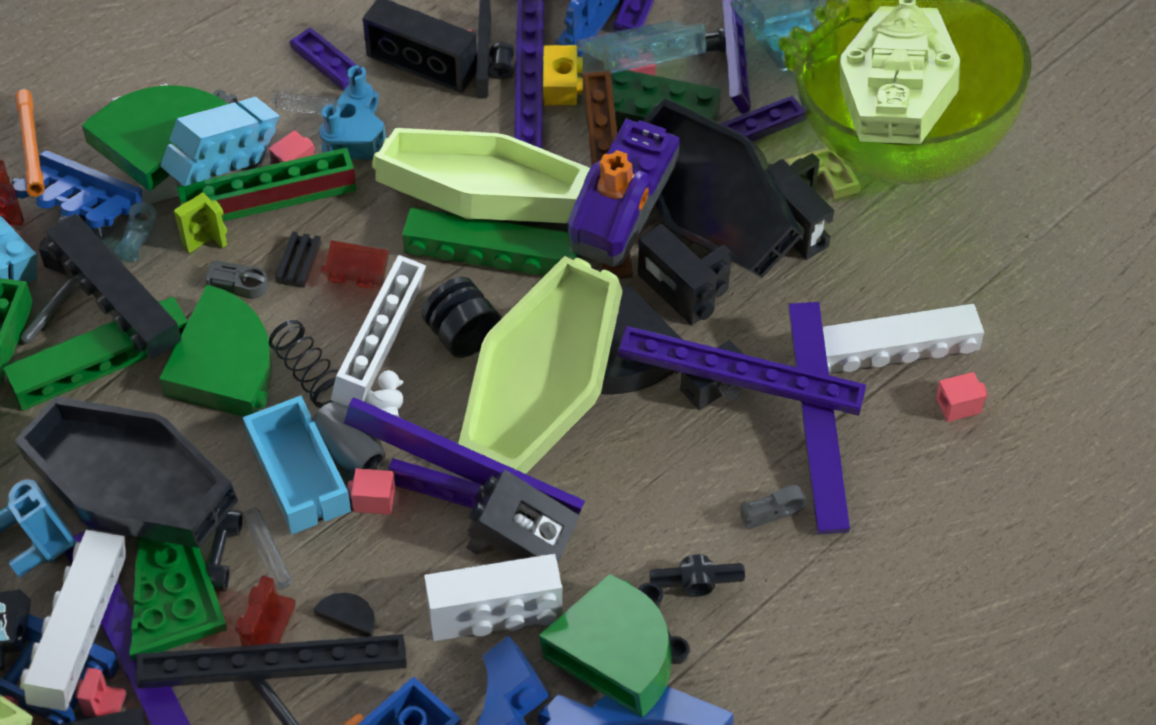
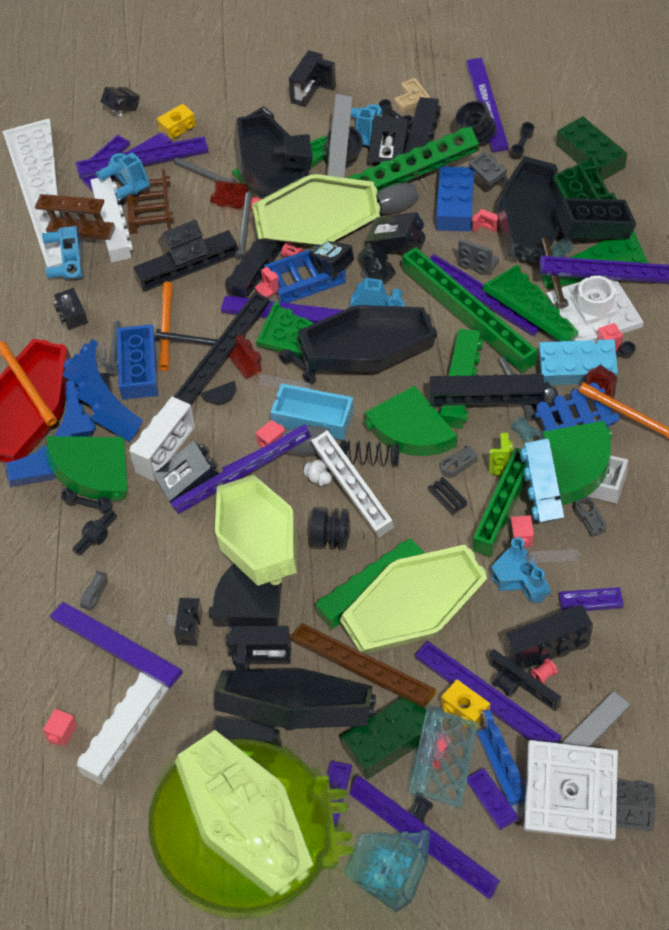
camera: 135 degrees right, 0 degrees up
white brick [20,530,126,711] -> none
clear red bracket [321,240,390,289] -> none
dark purple piece [568,119,679,267] -> none
dark purple tile [617,326,866,416] -> none

